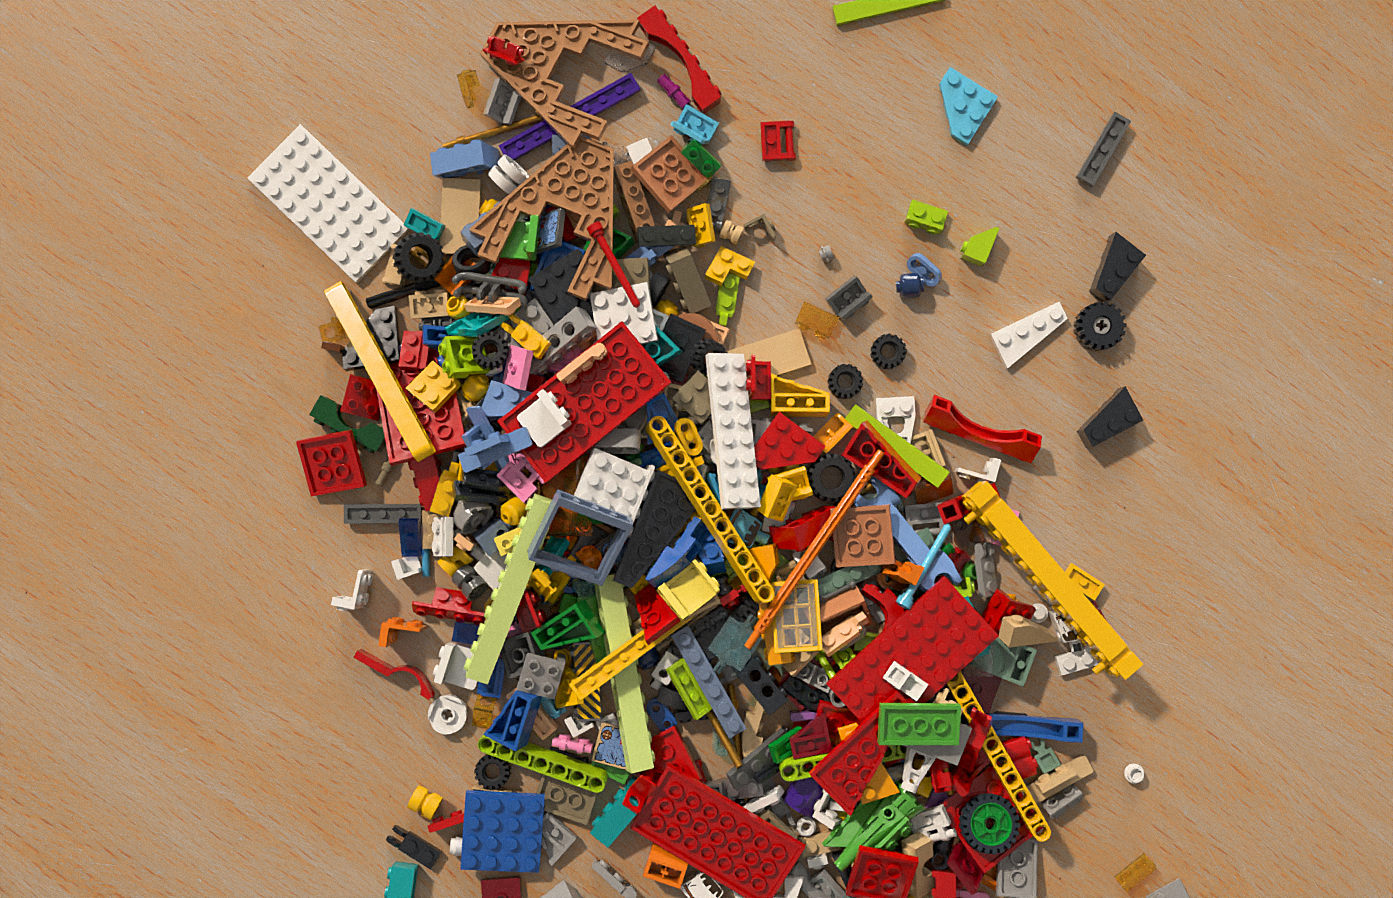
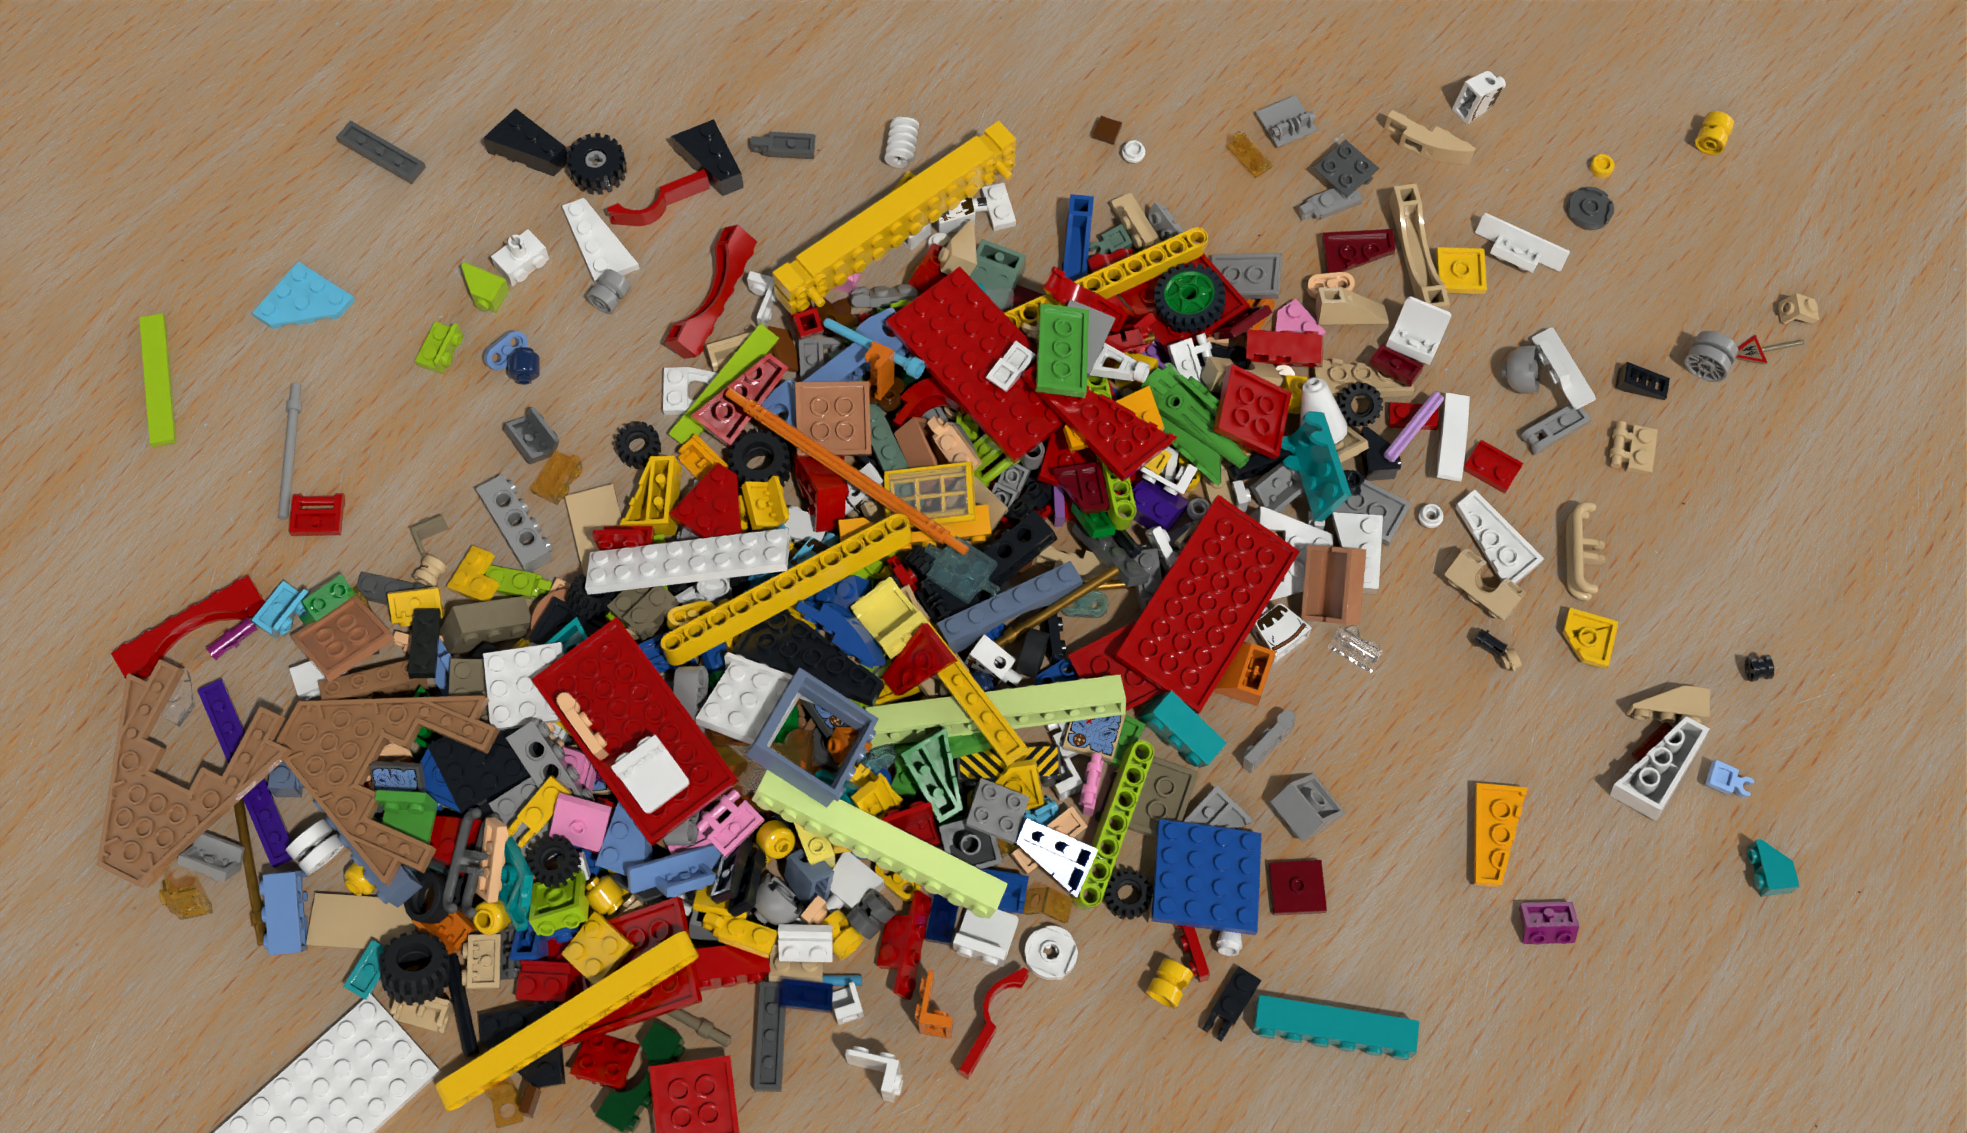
camera: 90 degrees left, 20 degrees down
medium blue bracket [458,427,533,473] -> none
red hinge [483,36,525,65] -> none
red piece [587,221,640,308] -> none
red bracket [622,769,657,814] -> none
lime plate [666,658,712,720] -> none
yellow hinge [757,474,798,522] -> none
light grey plate [818,245,834,263] -> none
dark grey hinge [819,581,856,603] -> none
black tyre [871,333,907,369] -> none
none -> light grey bar [278,383,302,520]
none -> light grey brick [476,474,553,572]
none -> white brick [491,229,549,287]
none -> light grey wheel [587,269,631,314]
none -> red piece [607,169,710,226]
none -> dark grey hinge [751,131,816,159]
none -> white piece [885,116,919,168]
none -> reddish brown tile [1093,116,1122,145]

